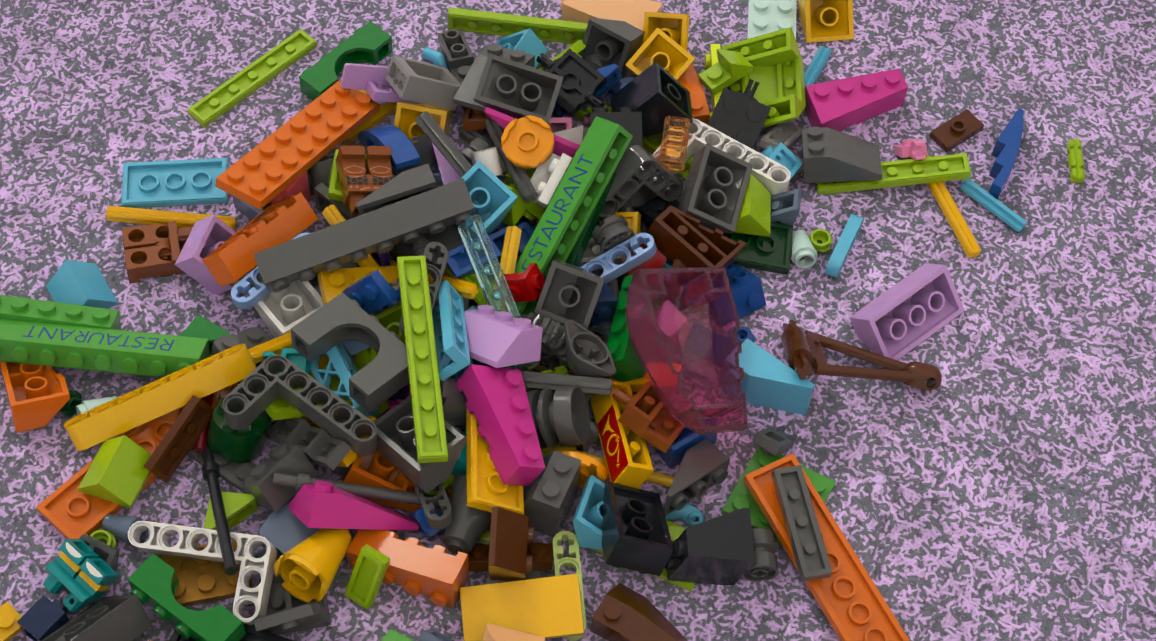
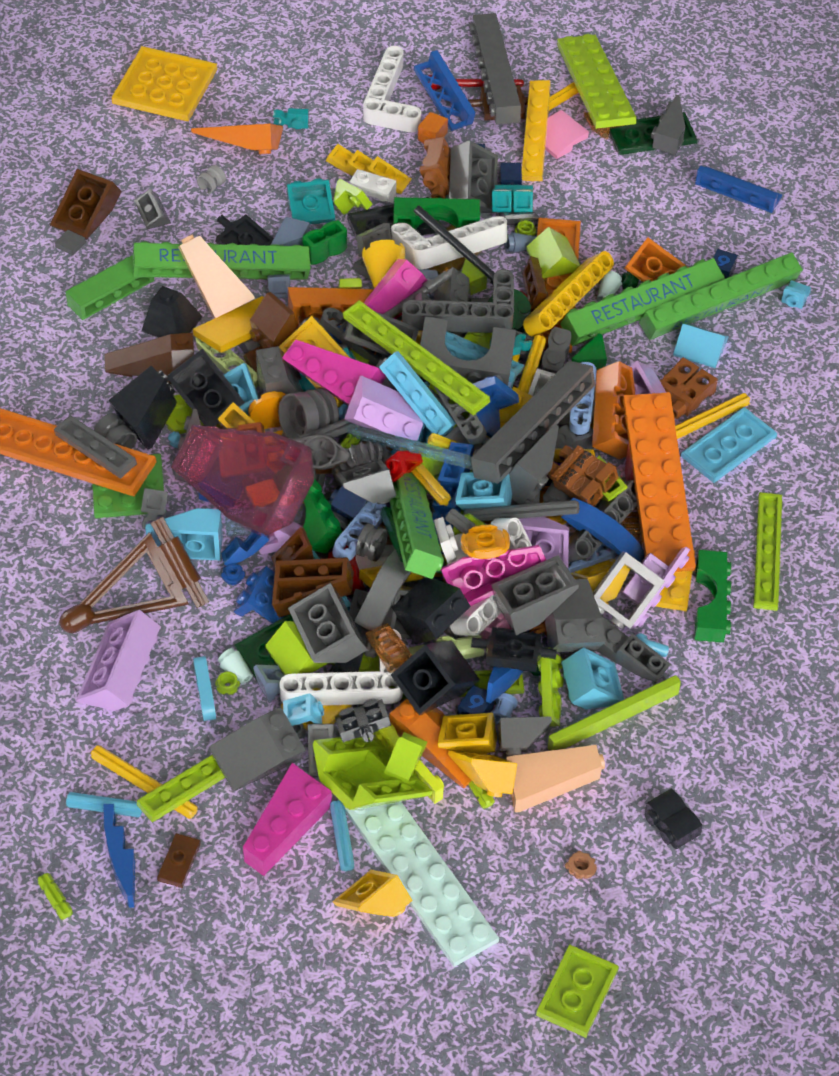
camera: 145 degrees right, 5 degrees down
bright pink plate [894,139,927,161] -> none

